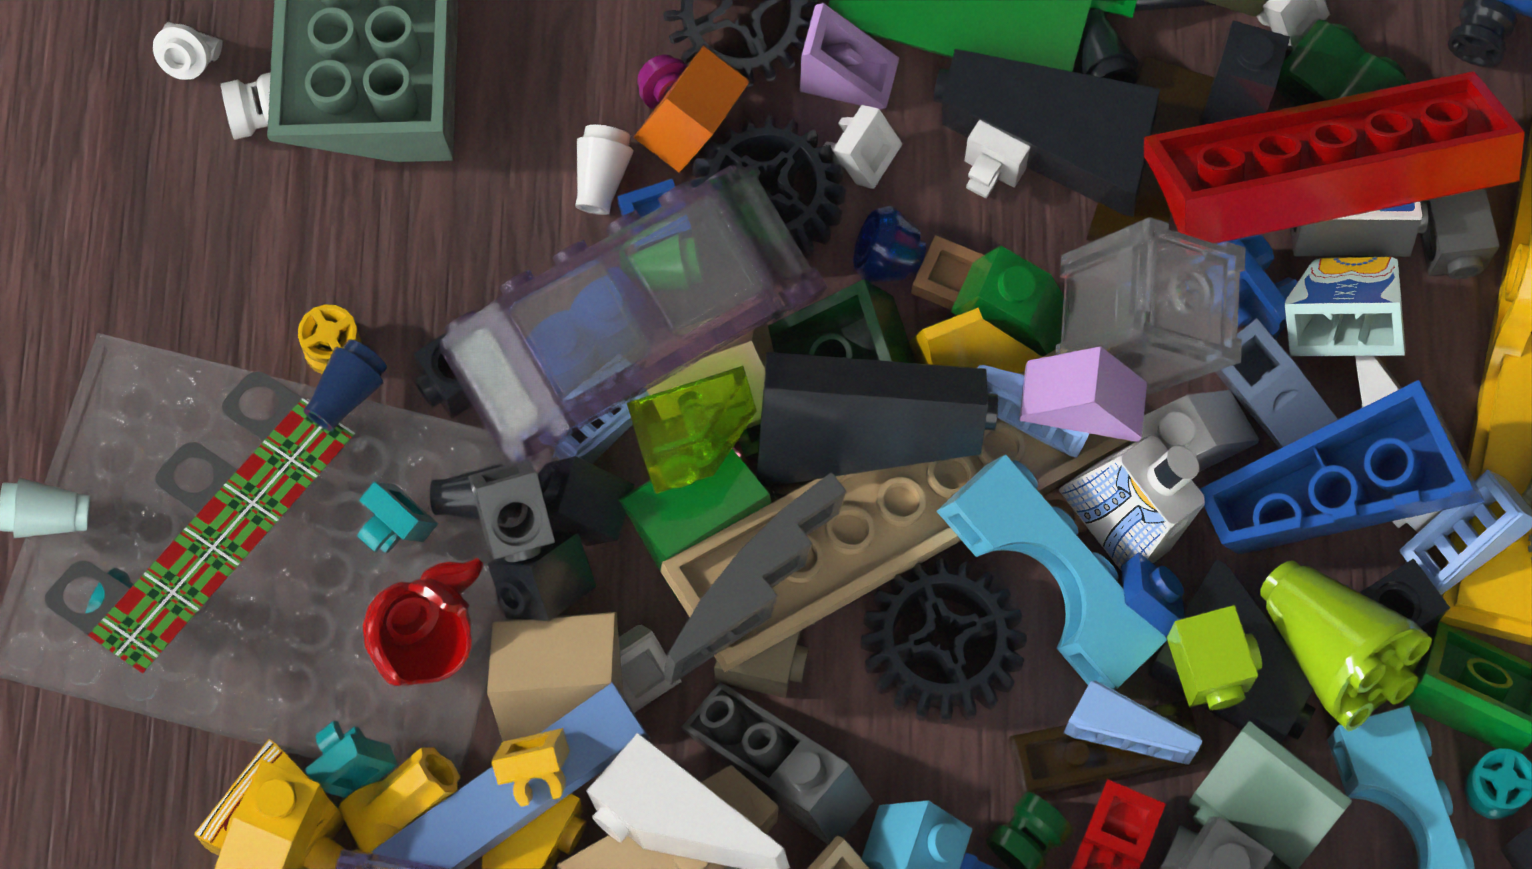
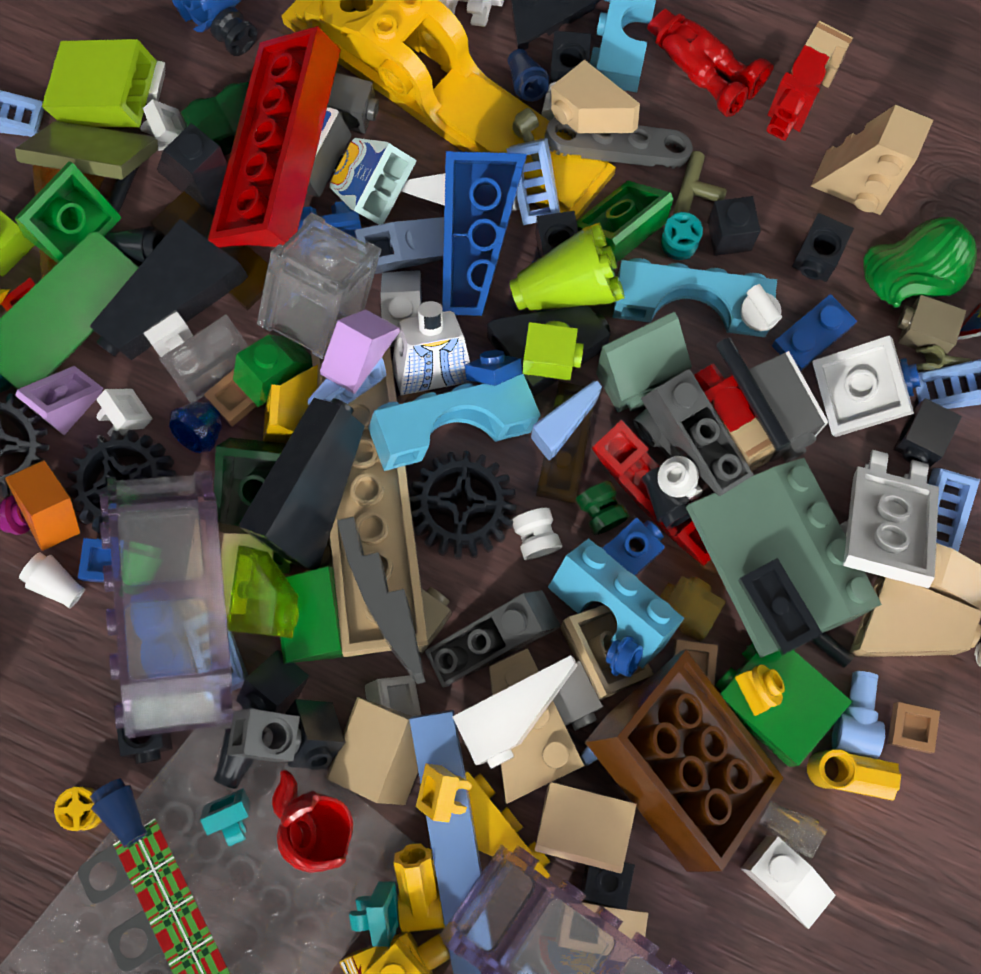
camera: 65 degrees left, 5 degrees up
none -> clear brick [159,315,249,404]
none -> white wheel [512,508,562,560]

